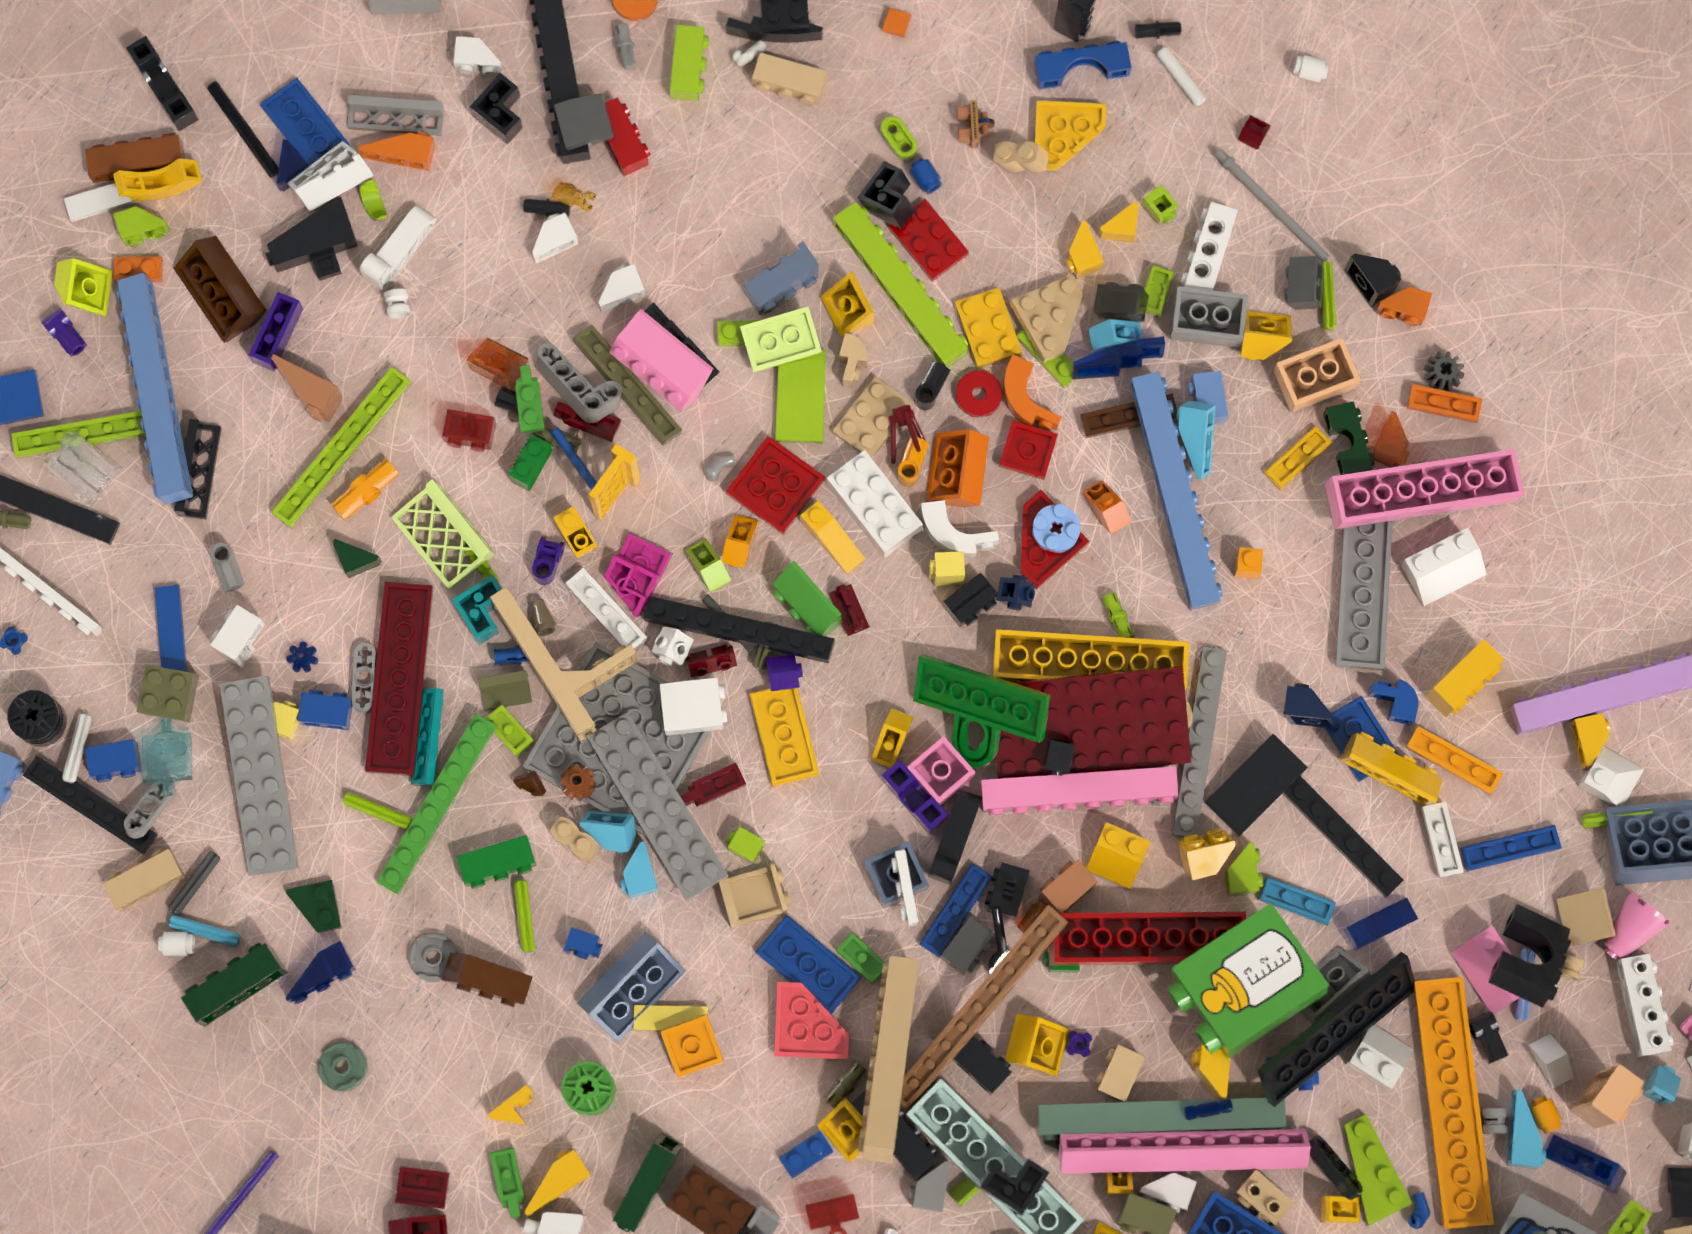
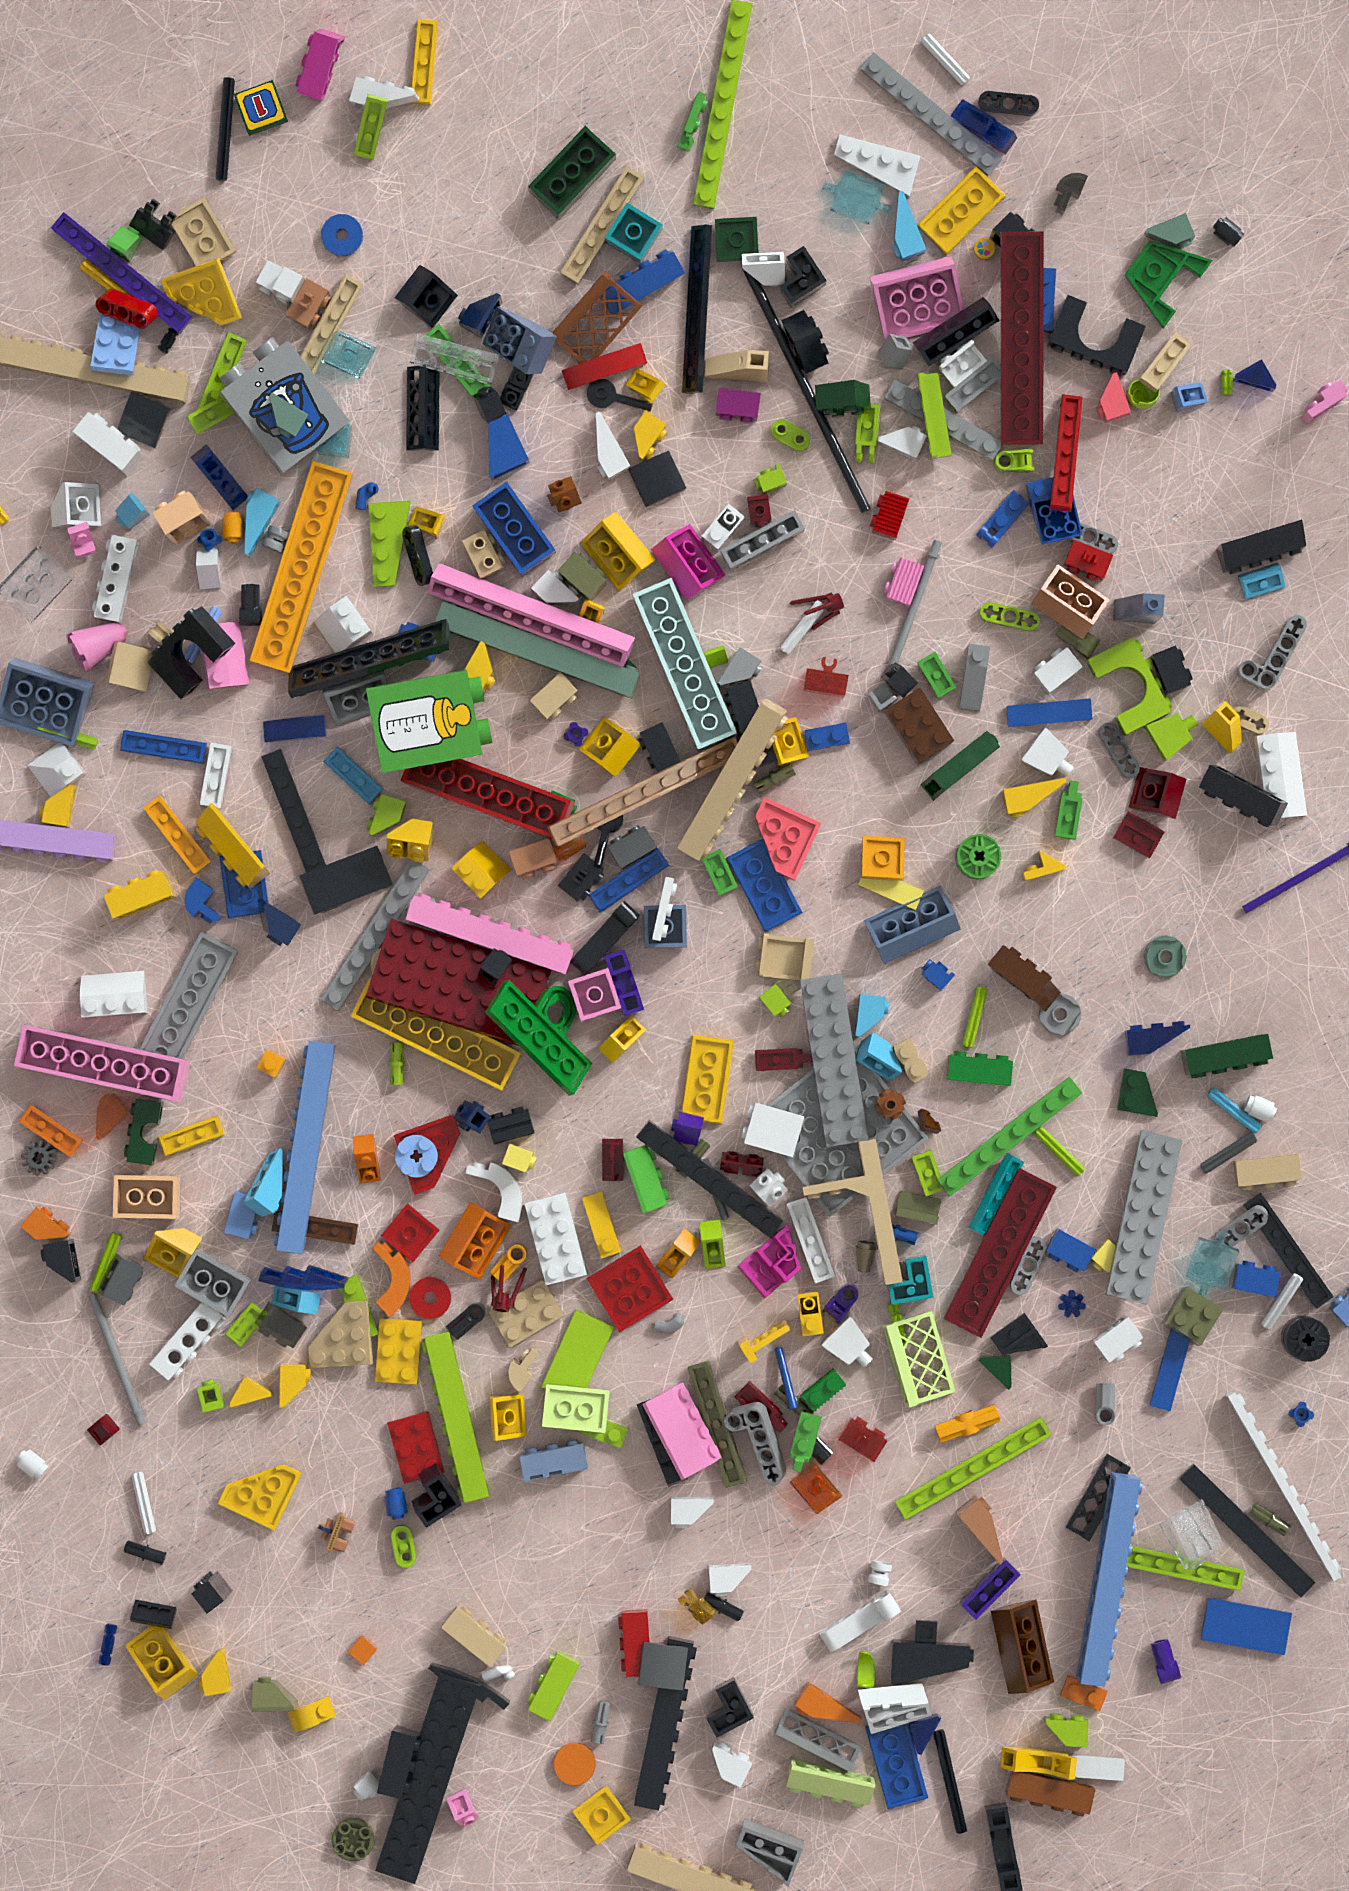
camera: 150 degrees left, 10 degrees up
neon yellow slope [54,258,113,317] -> none
black brick [979,1158,1050,1216] -> none
tan brick [993,141,1049,173] -> none
blue arch [1034,41,1132,90] -> none
clear blue axle [1184,1099,1233,1120] -> none
none -> blue plate [197,529,222,551]
none -> yellowish green slope [786,1759,875,1807]
none -> white torso [821,1316,873,1367]
none -> black wing [990,1313,1048,1355]

